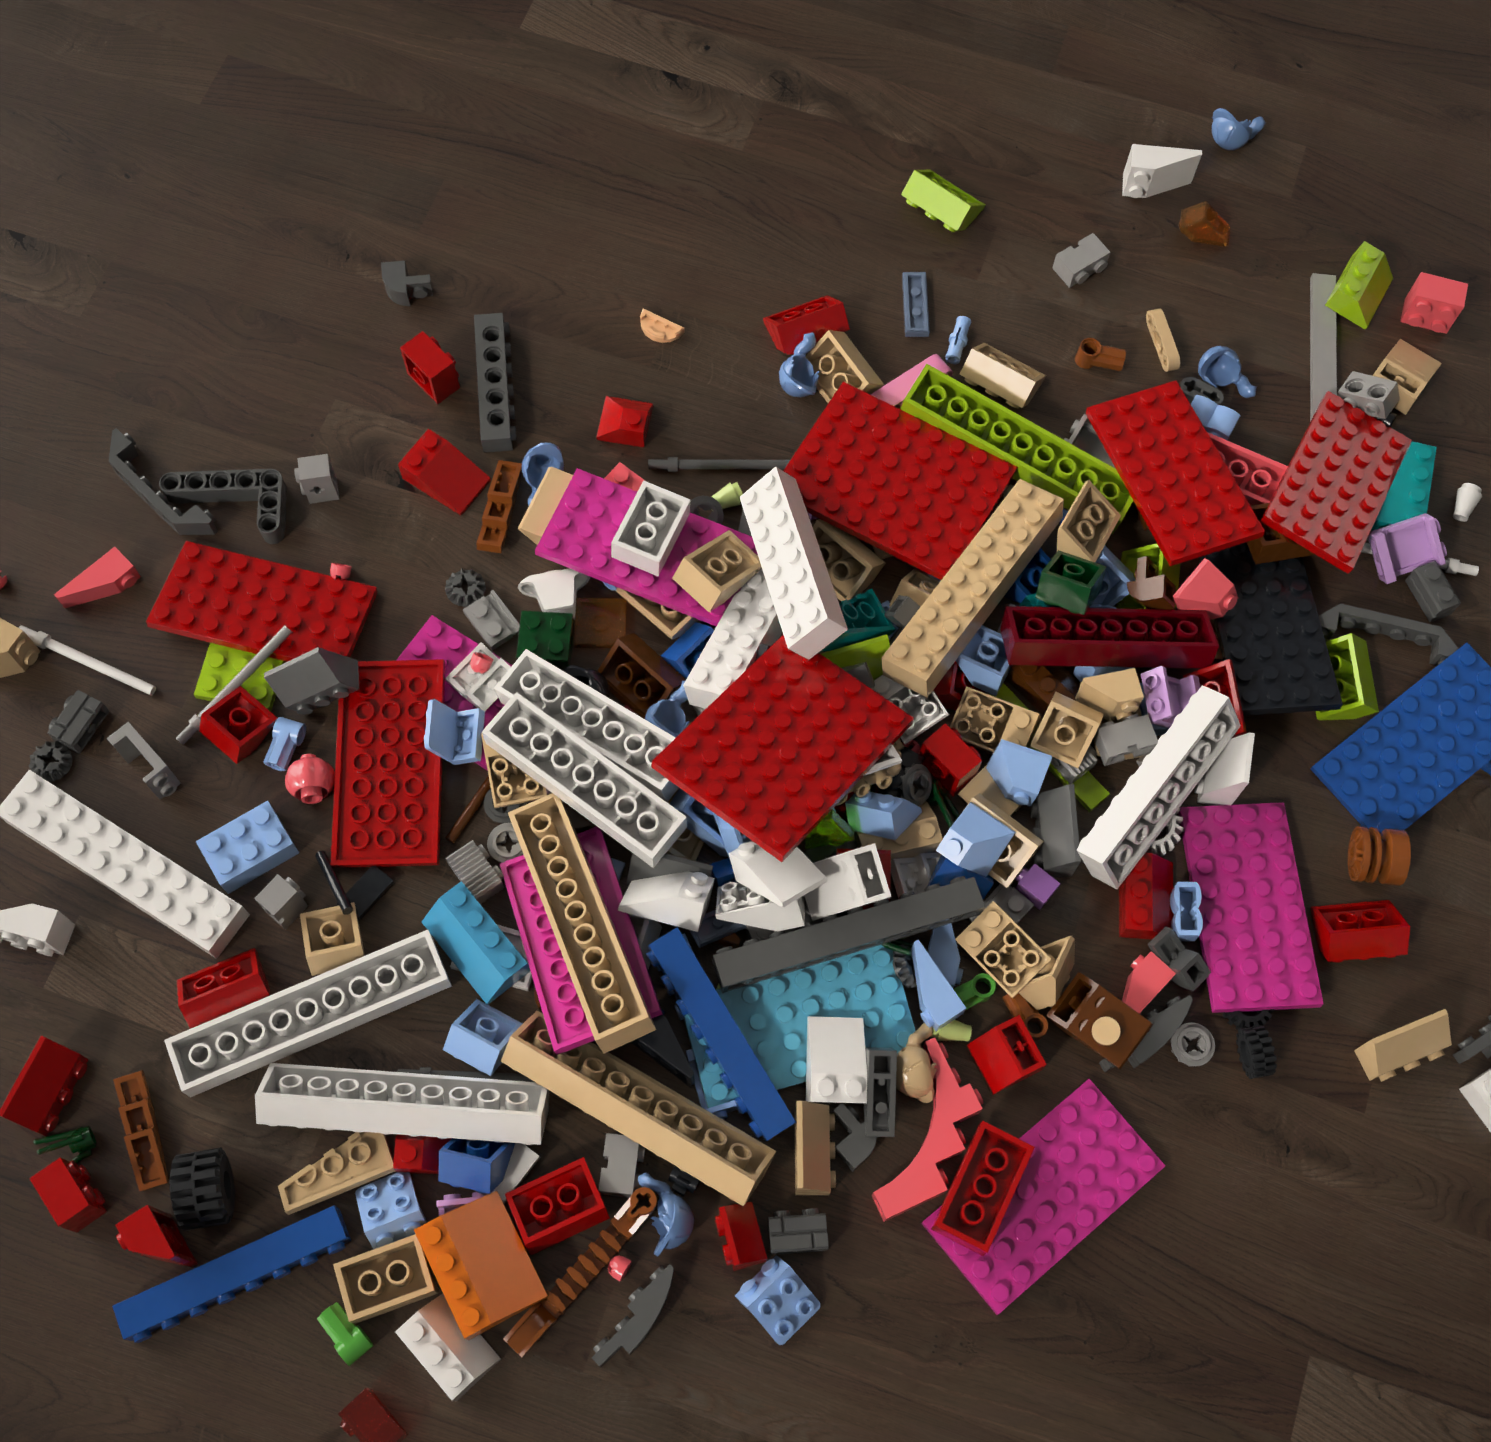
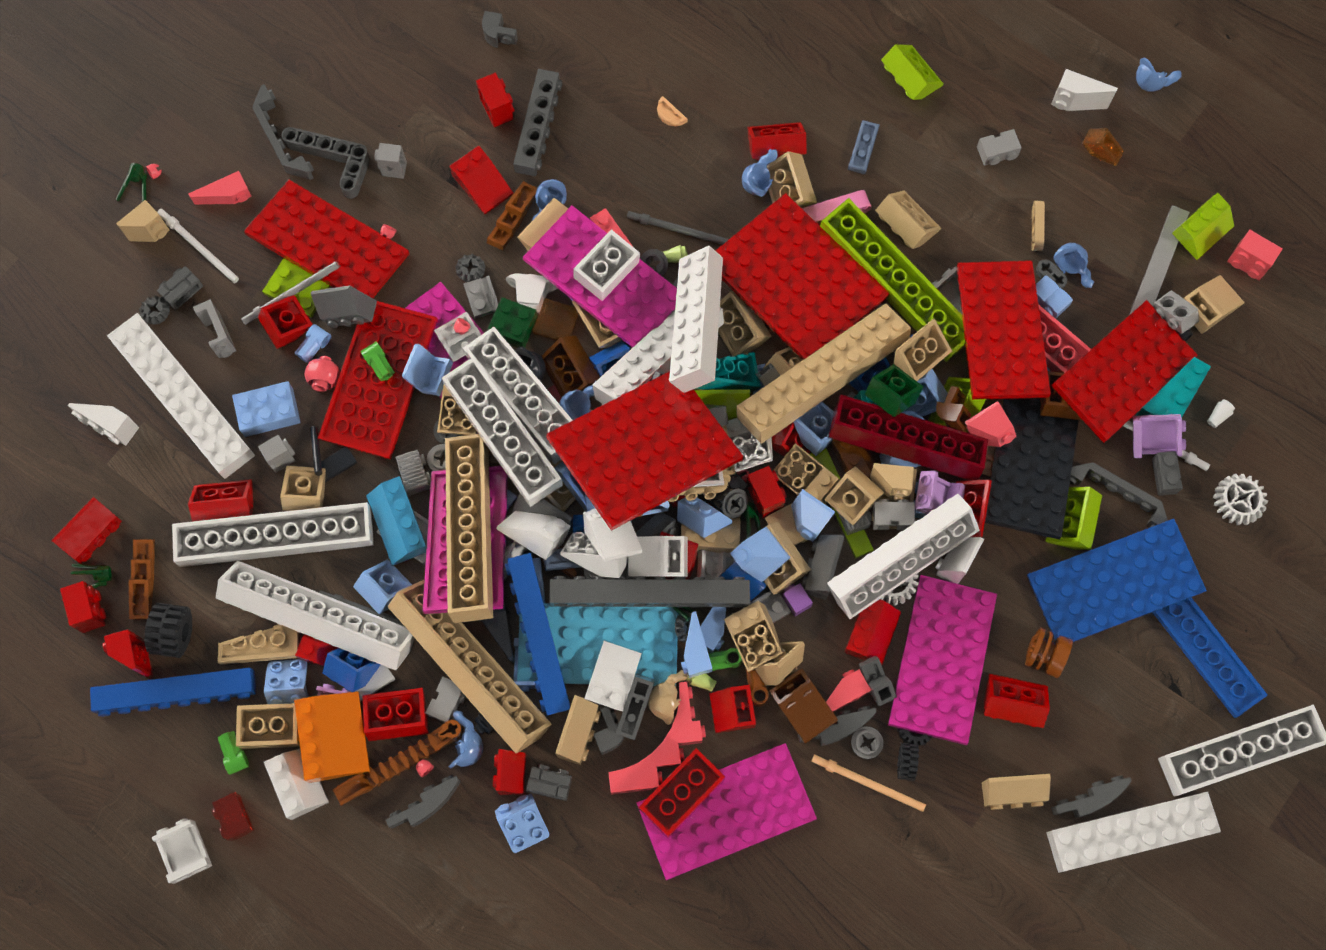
camera: 20 degrees right, 5 degrees up
reddish brown bar [445,775,491,844] -> none
red slope [596,396,653,447] -> none
tan slope [672,530,762,612] -> none
clear neon green wing [805,809,854,849] -> none
light blue pin [945,316,971,364] -> none
dark orange piece [1075,338,1126,371] -> none
tan tile [1092,1017,1120,1046] -> none
light blue brick [1170,882,1203,942] -> none
none -> bright green piece [360,341,395,381]
none -> light nougat bar [811,754,926,812]

